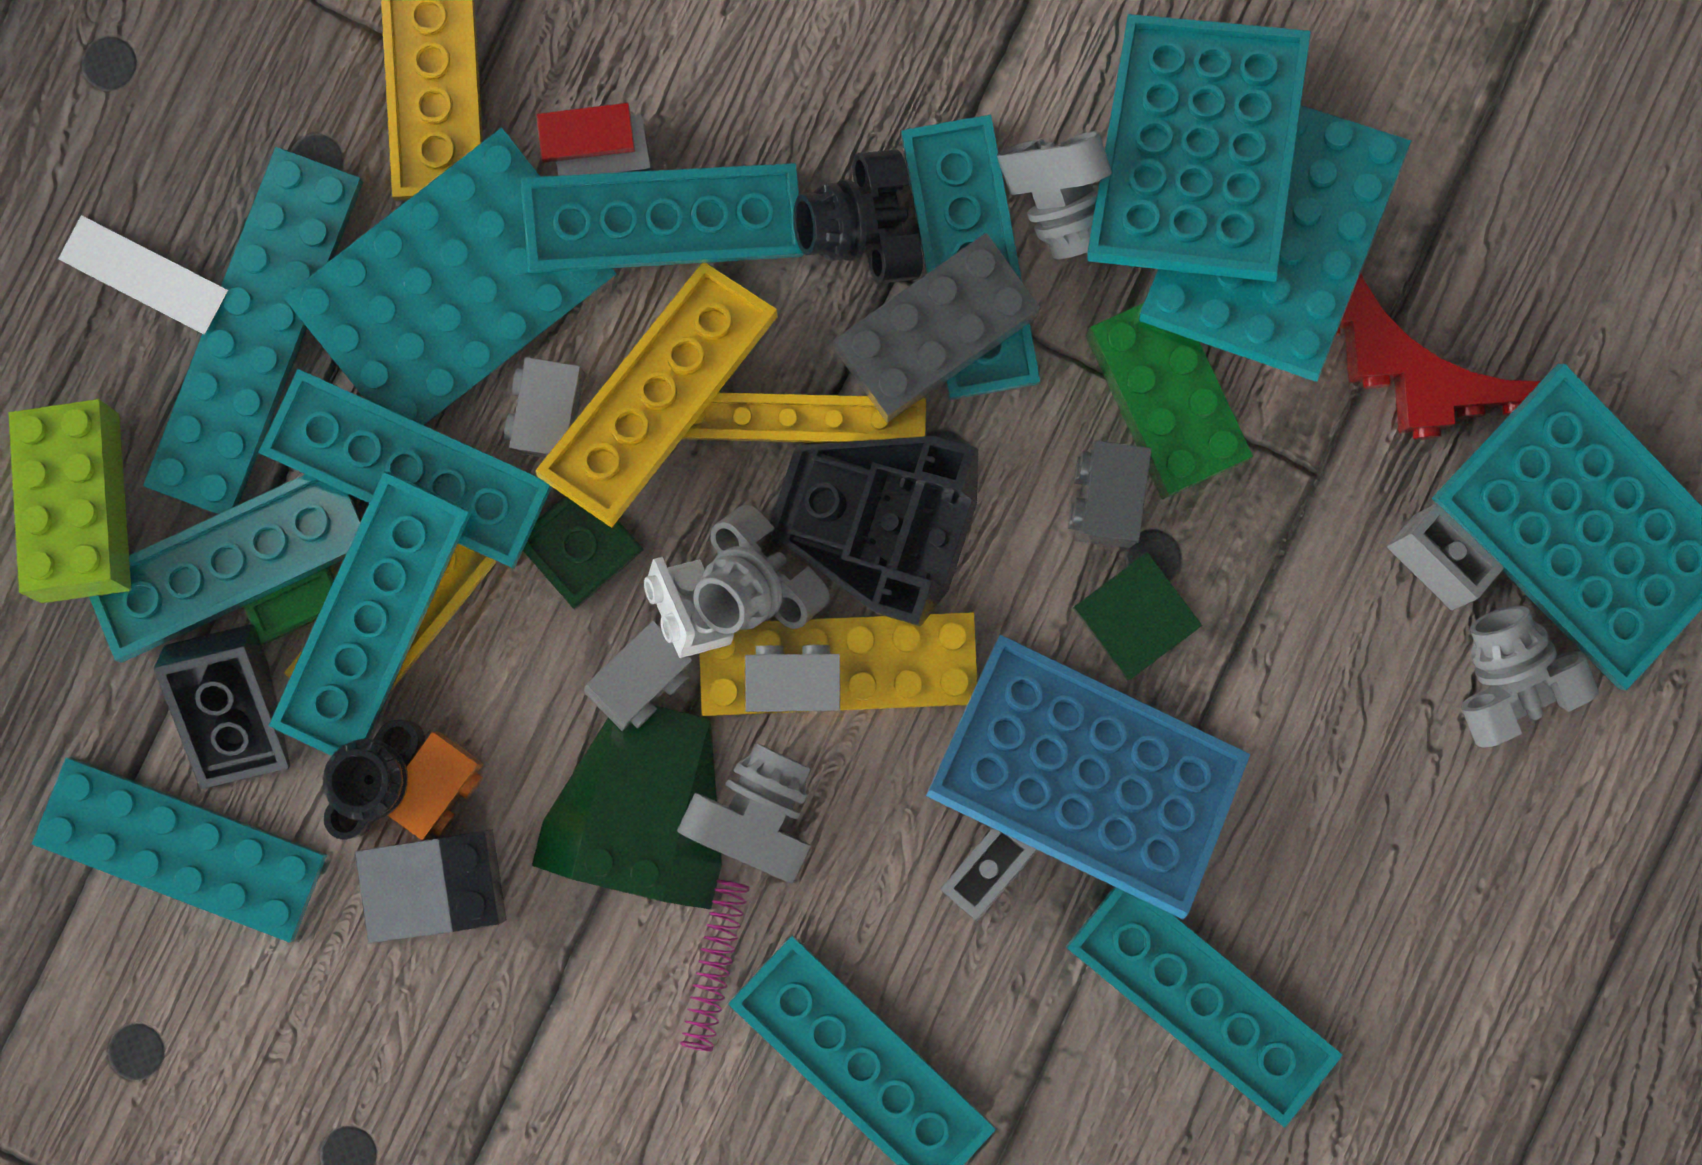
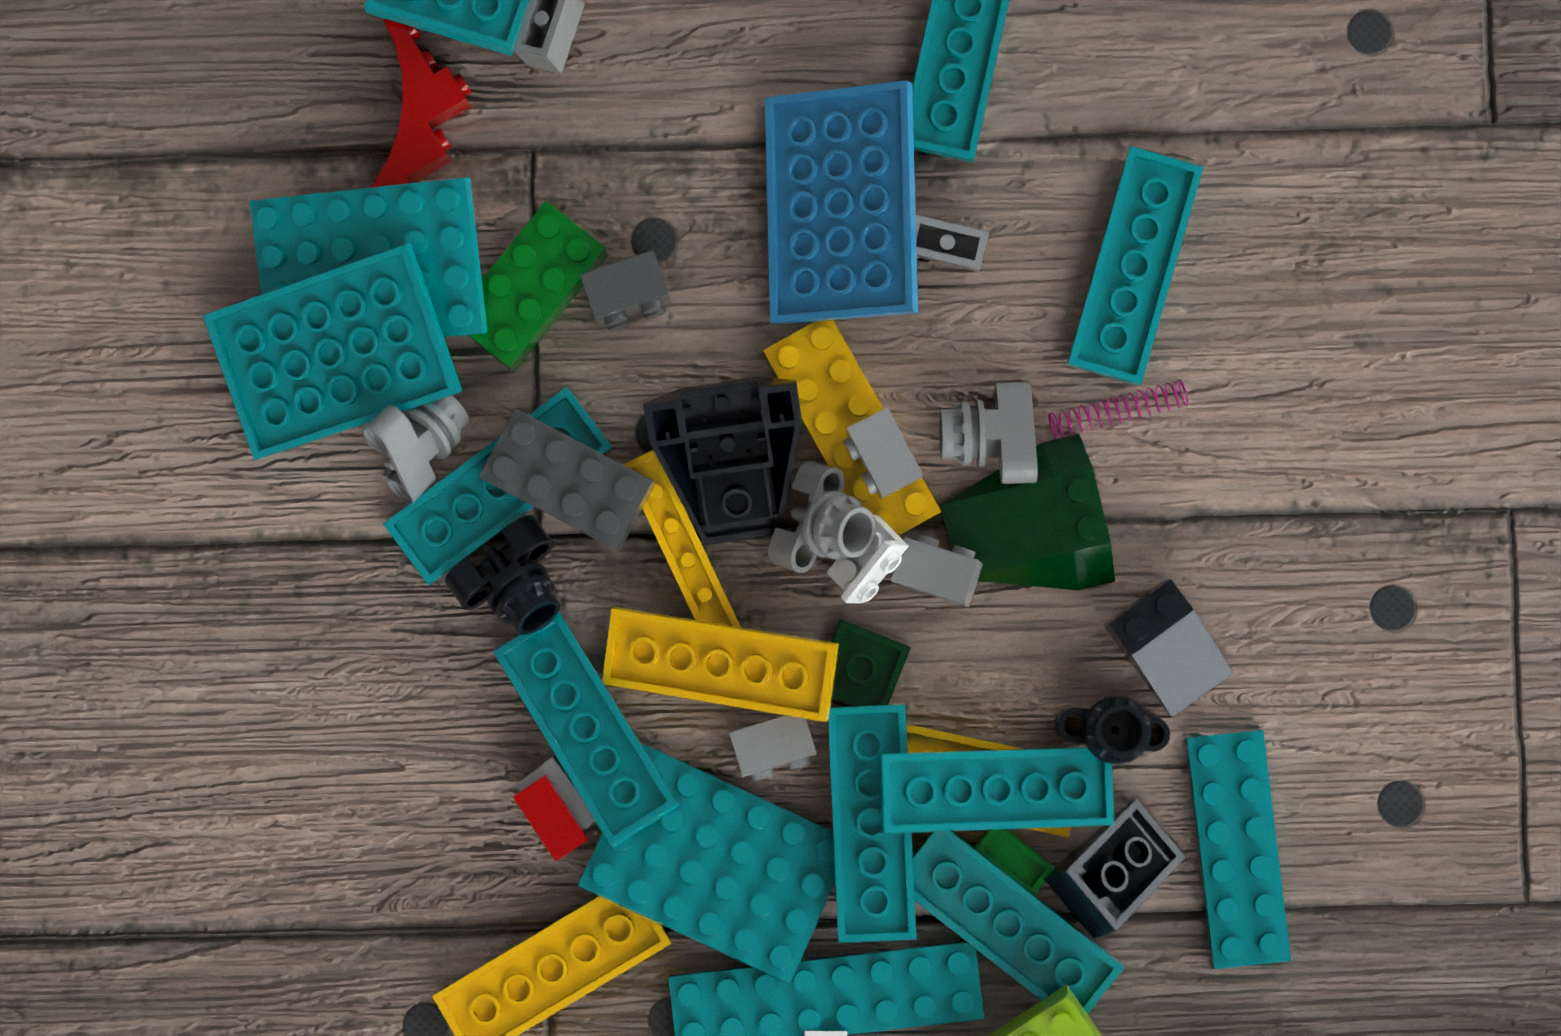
camera: 115 degrees left, 0 degrees up
orange brick [388,732,484,841] -> none
dark green tile [1072,552,1203,681] -> none

